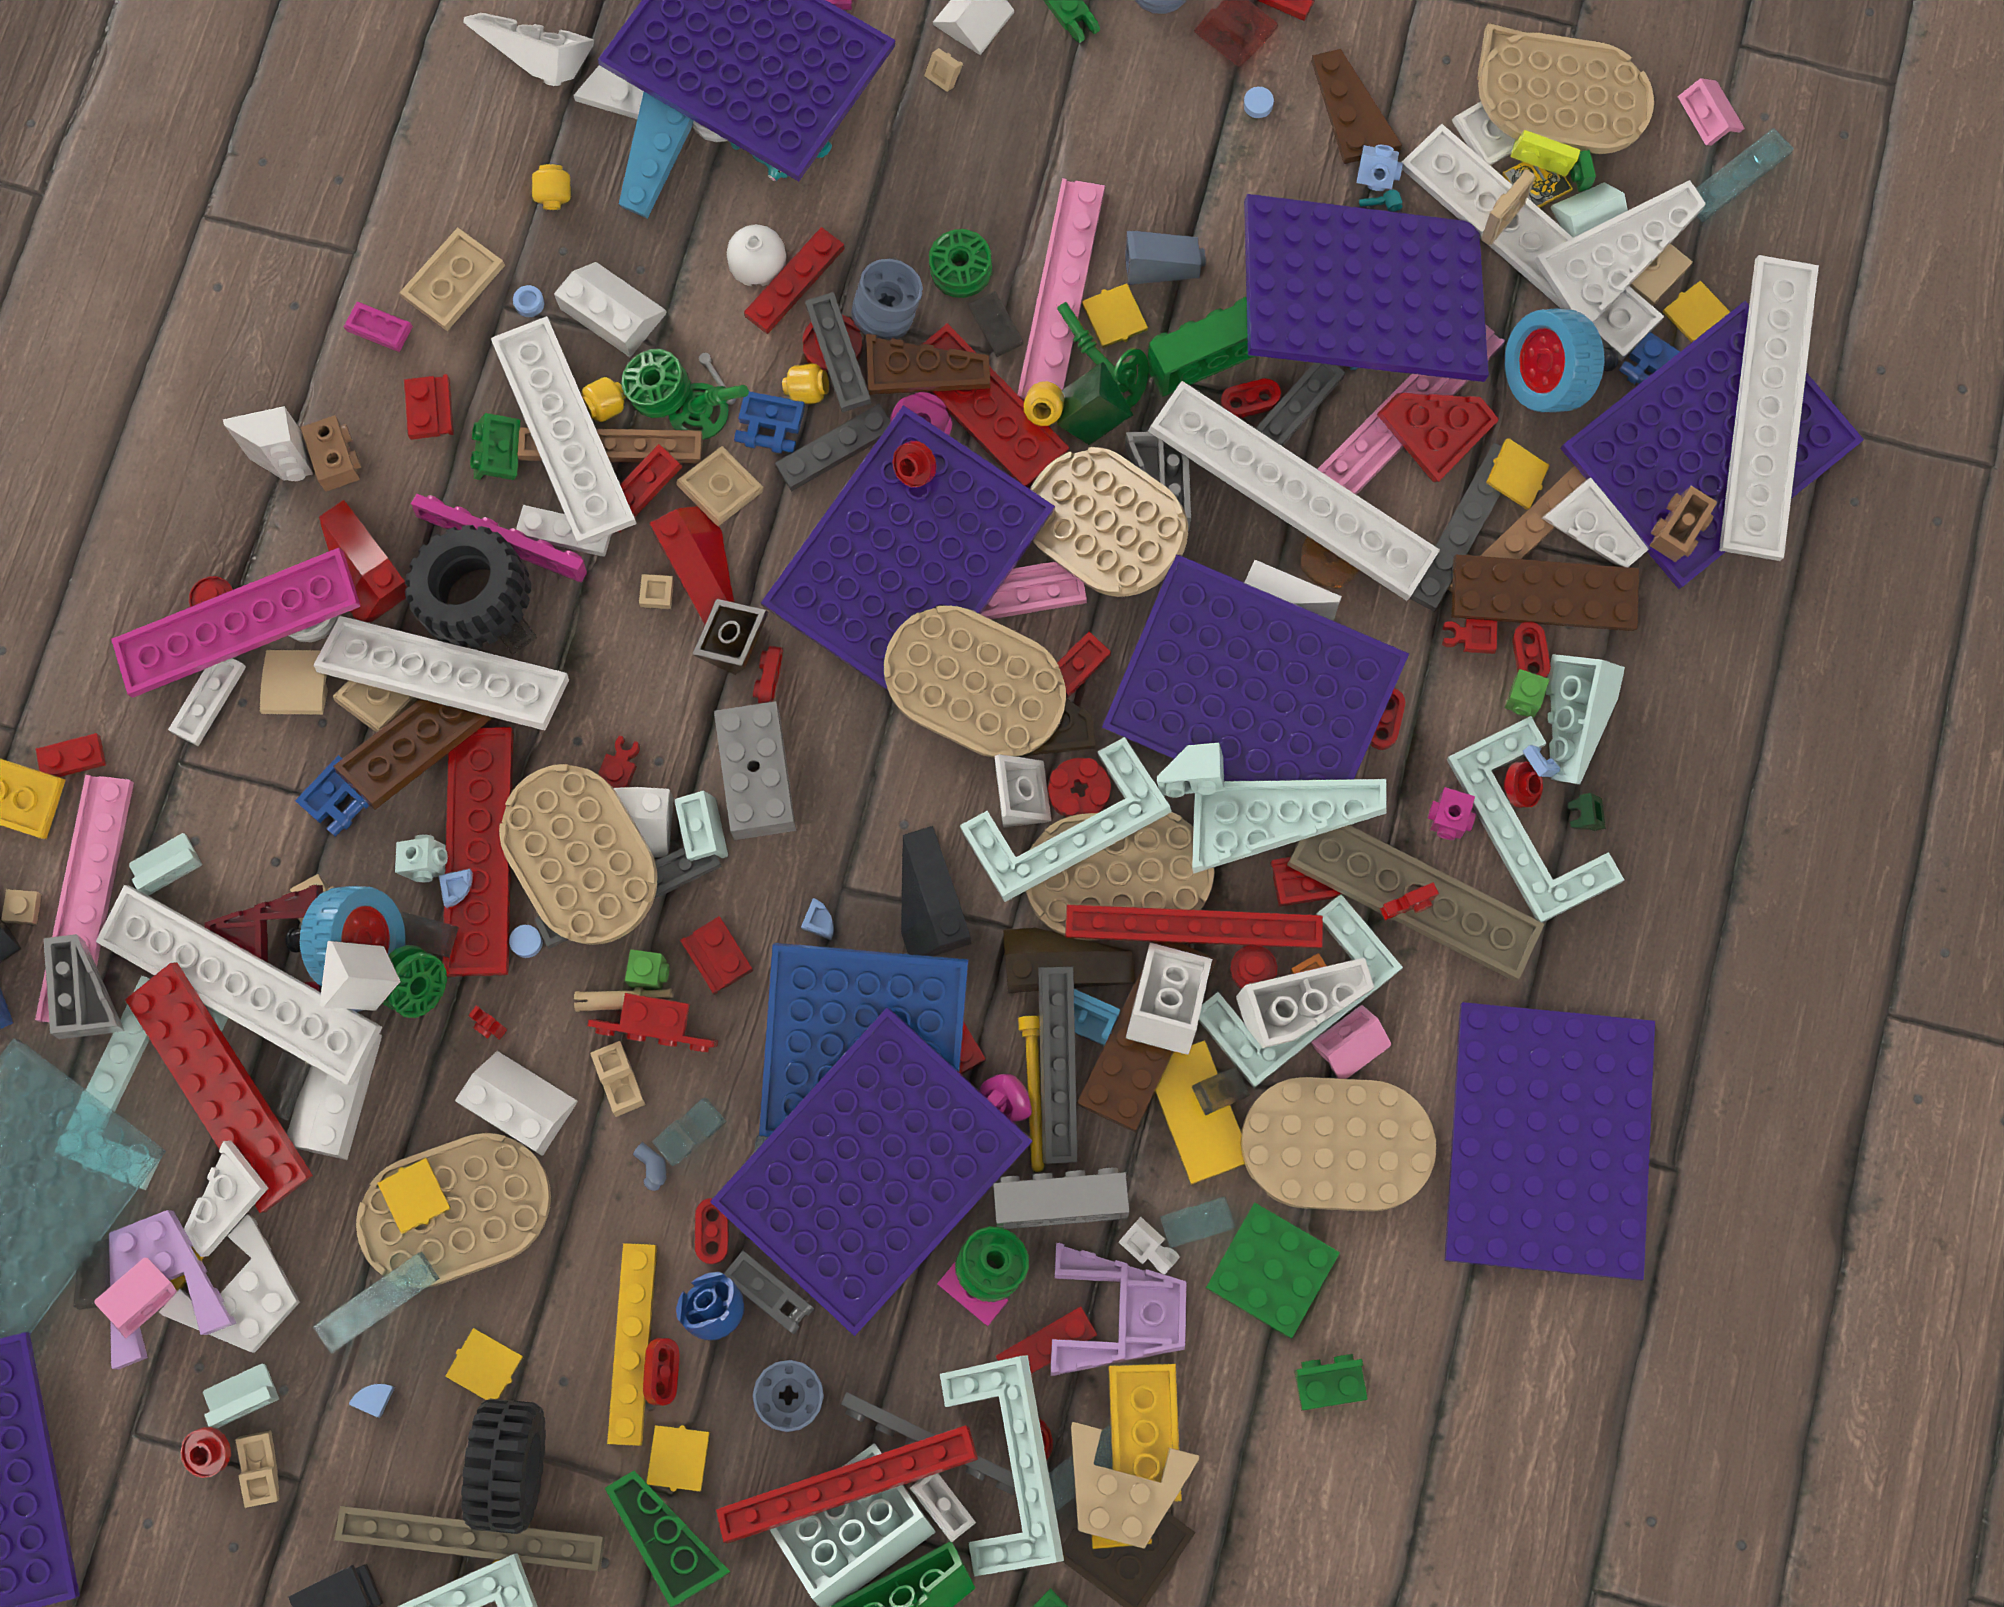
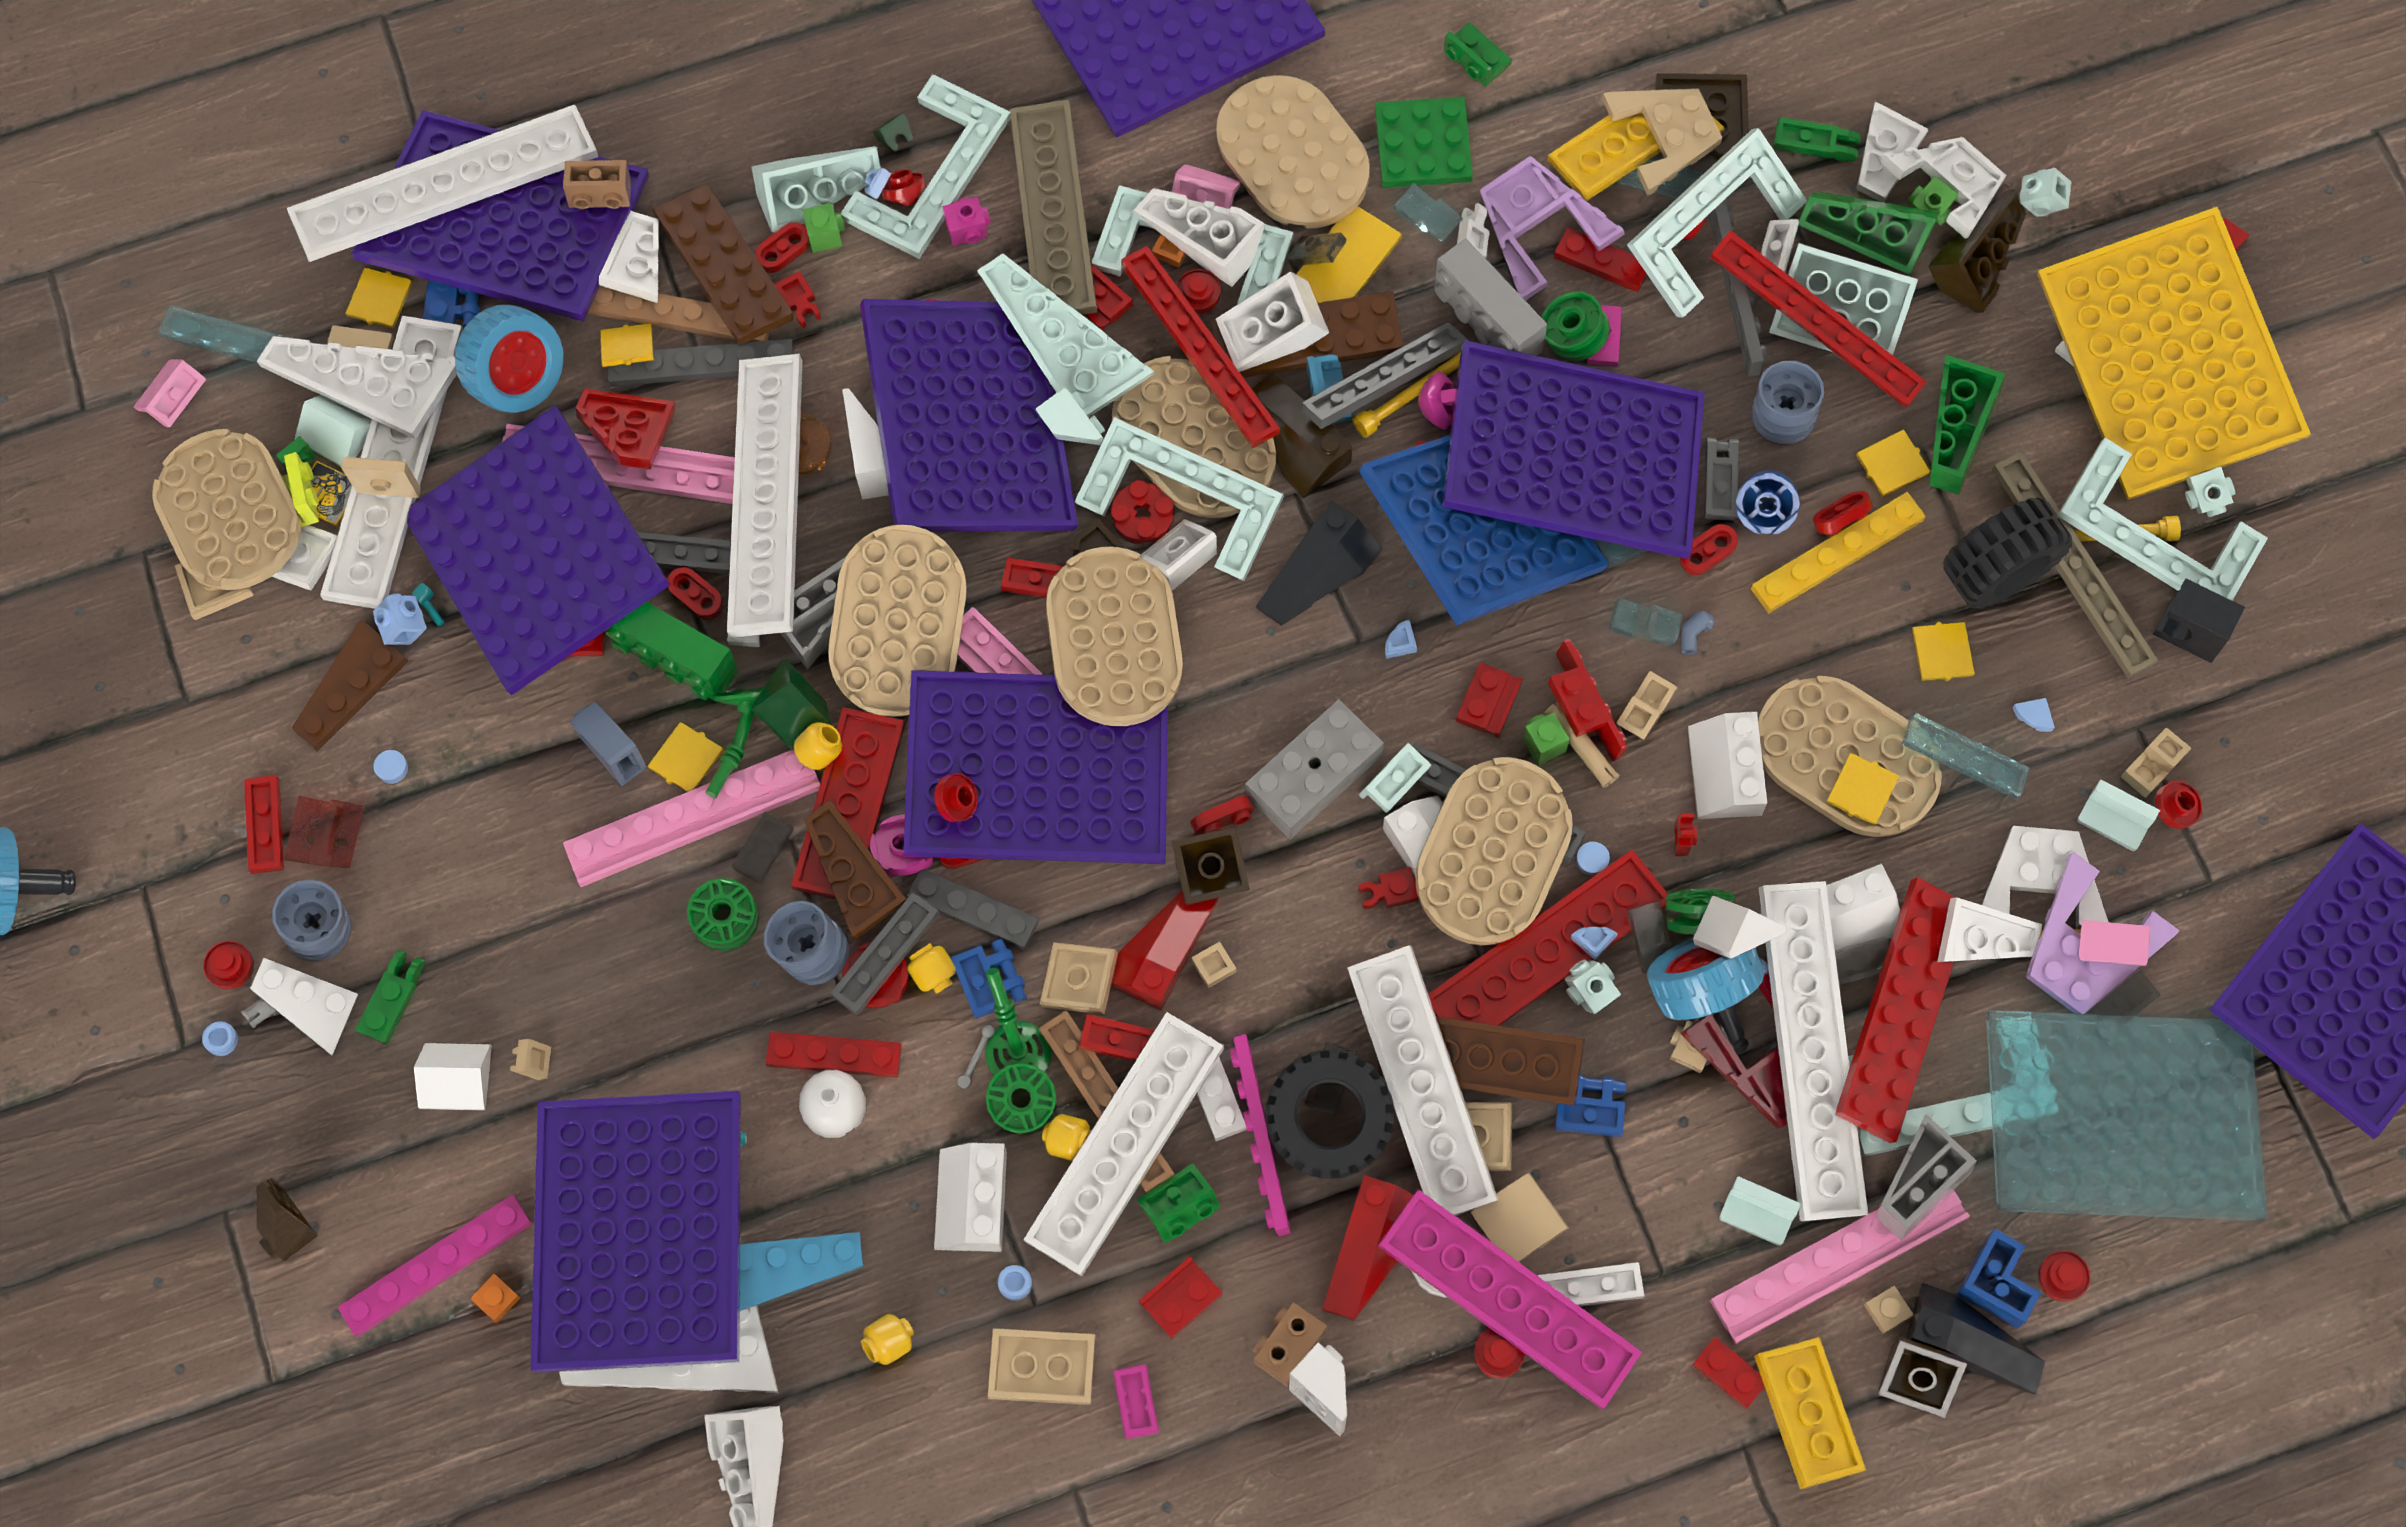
camera: 125 degrees left, 5 degrees down
red plate [1380,882,1439,920] -> none

